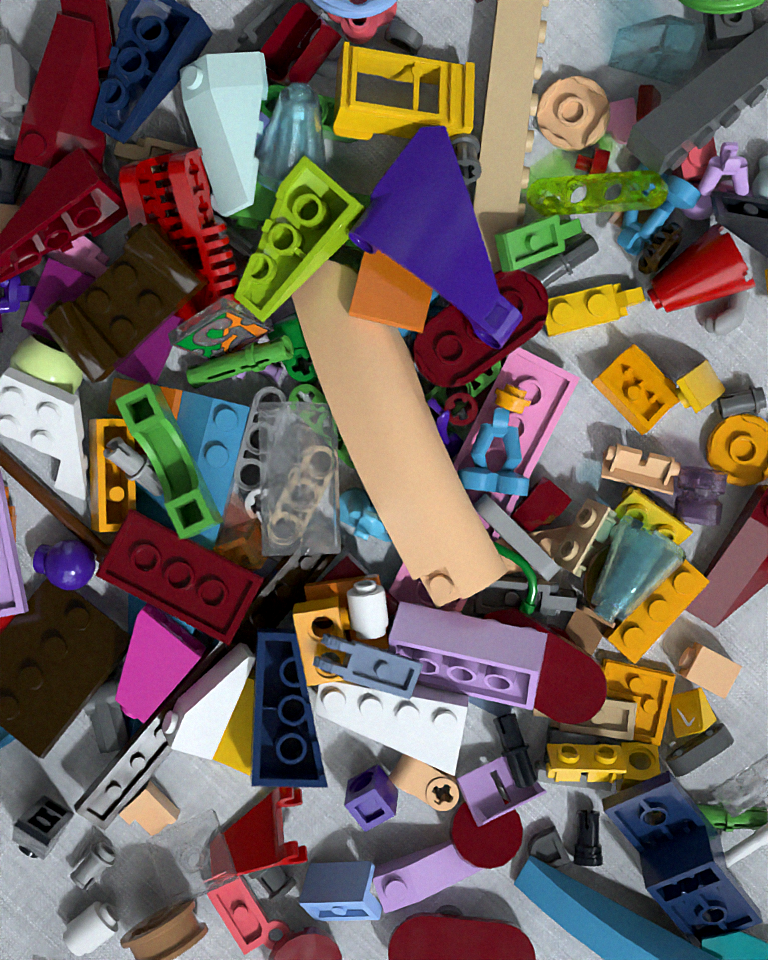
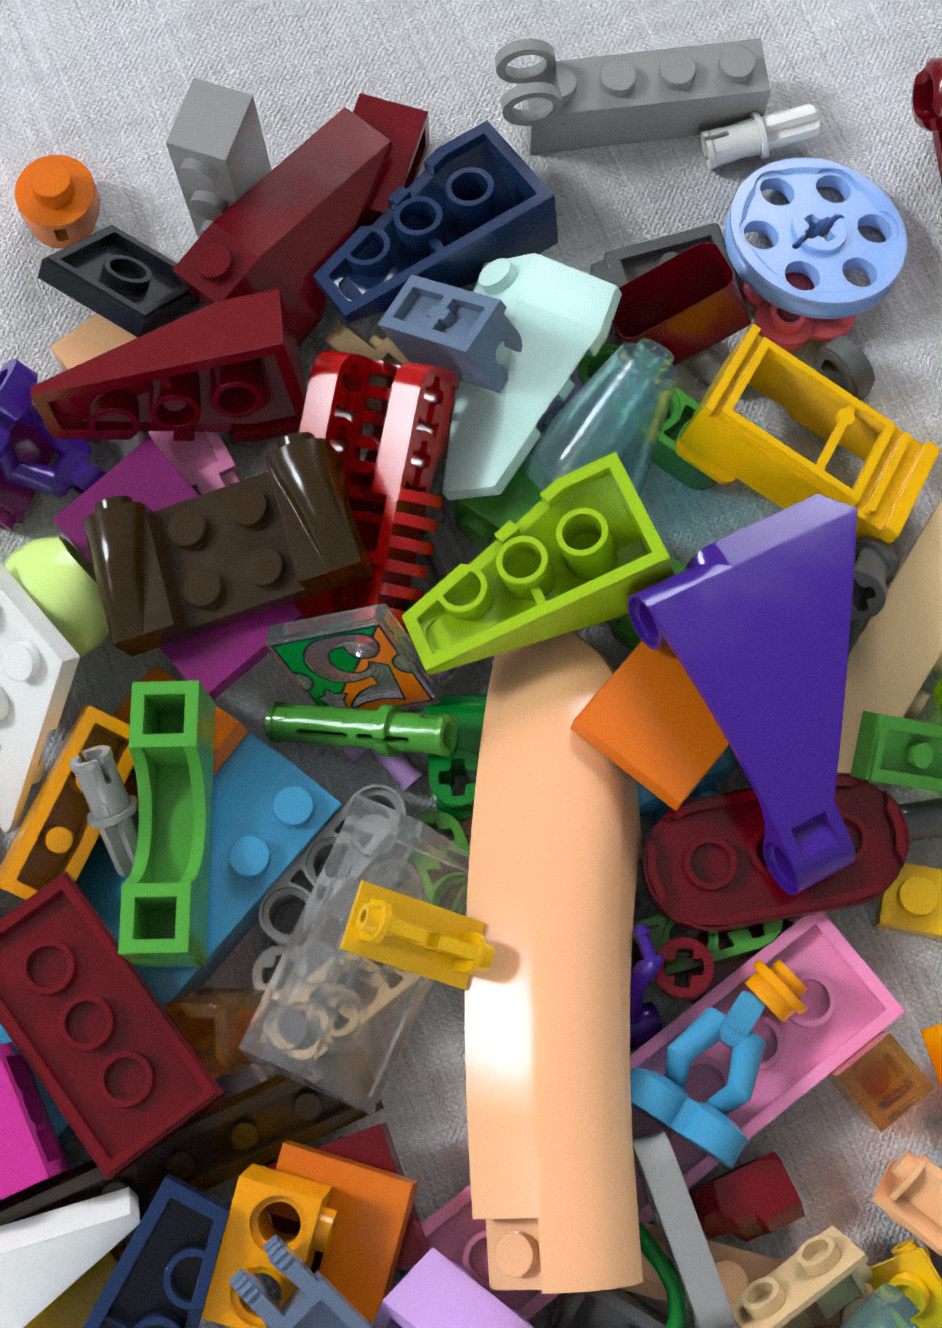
camera: 25 degrees right, 15 degrees down
medium azure piece [334,487,392,542] -> none
white brick [347,580,389,639] -> none
none -> yellow hinge [339,880,495,990]
none -> sand blue hinge [377,274,522,393]
none -> clear orange brick [827,1031,935,1132]

